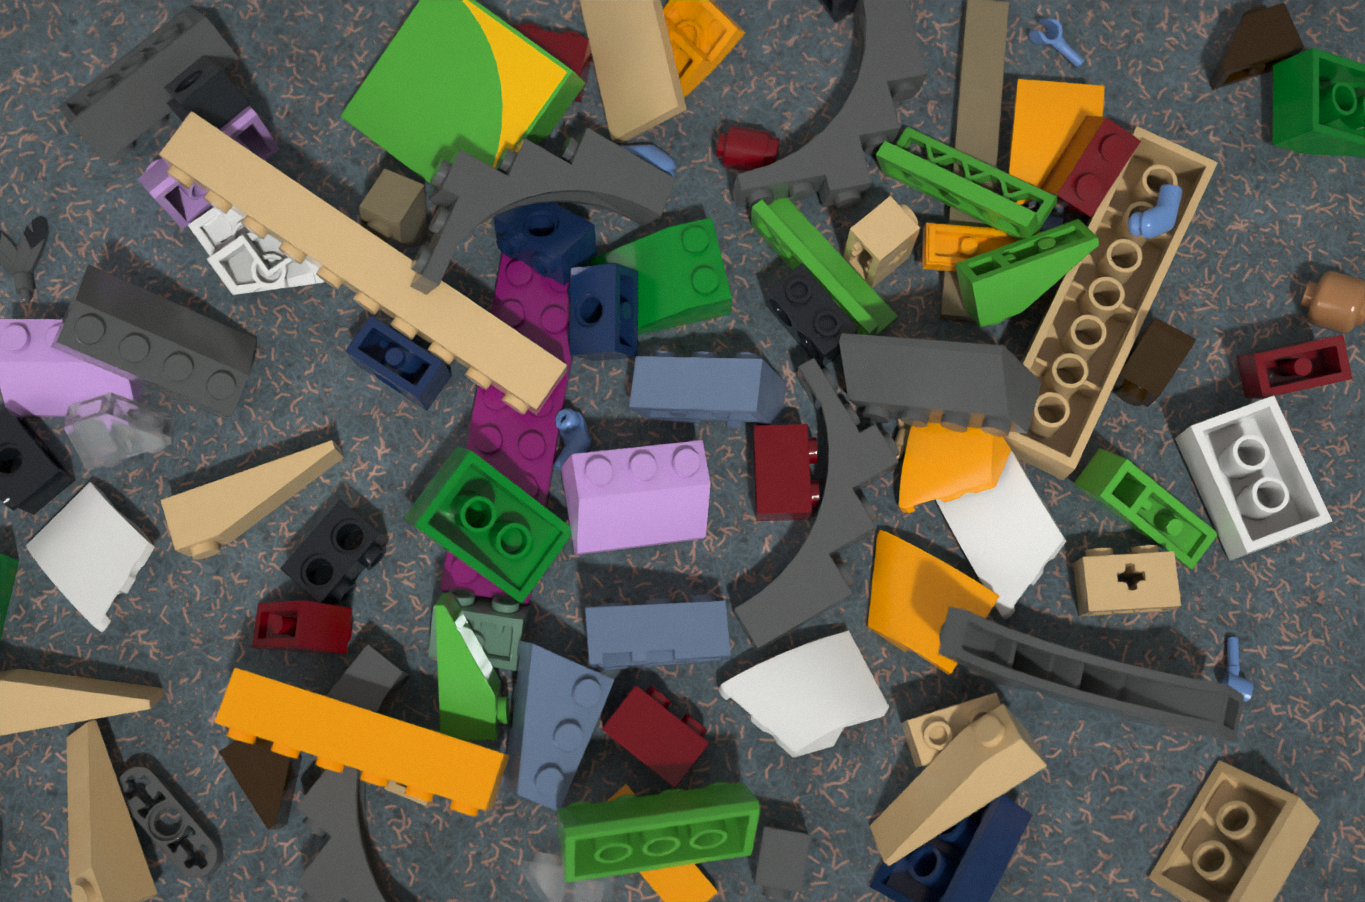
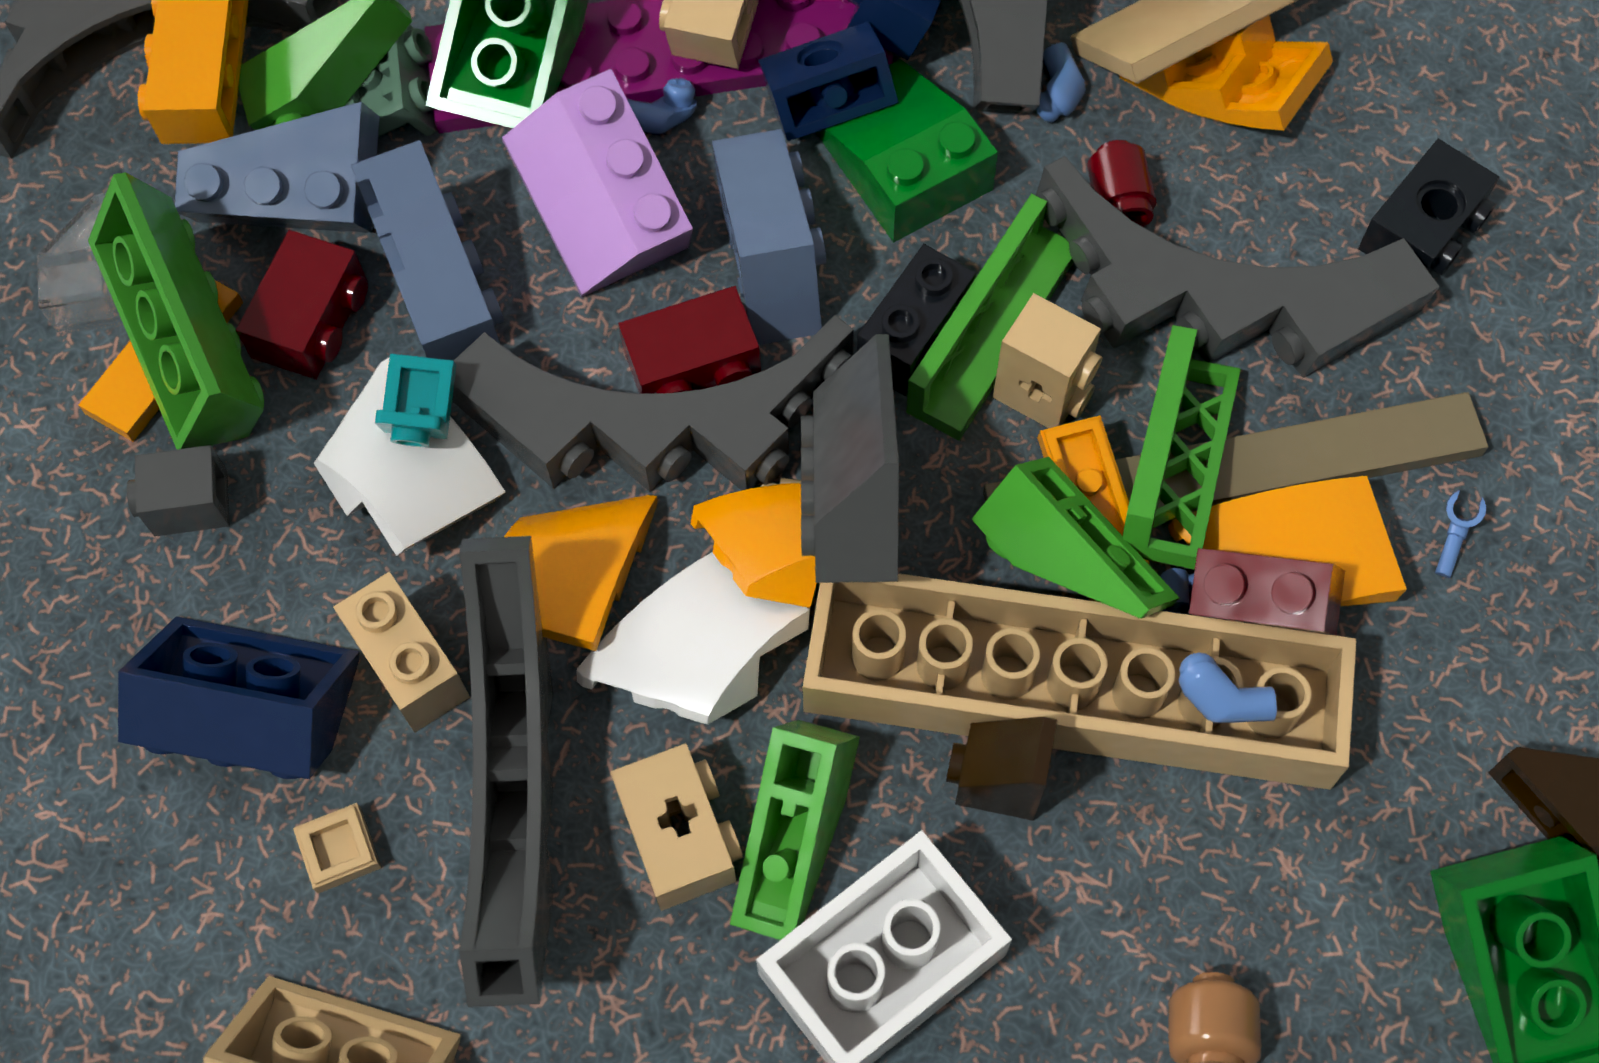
camera: 70 degrees right, 10 degrees down
tan slope [870,704,1047,866] -> none
medium blue hand [1221,637,1254,701] -> none
dark red brick [1236,335,1352,399] -> none
none -> tan tile [293,803,381,894]
none -> teal bracket [375,353,457,447]

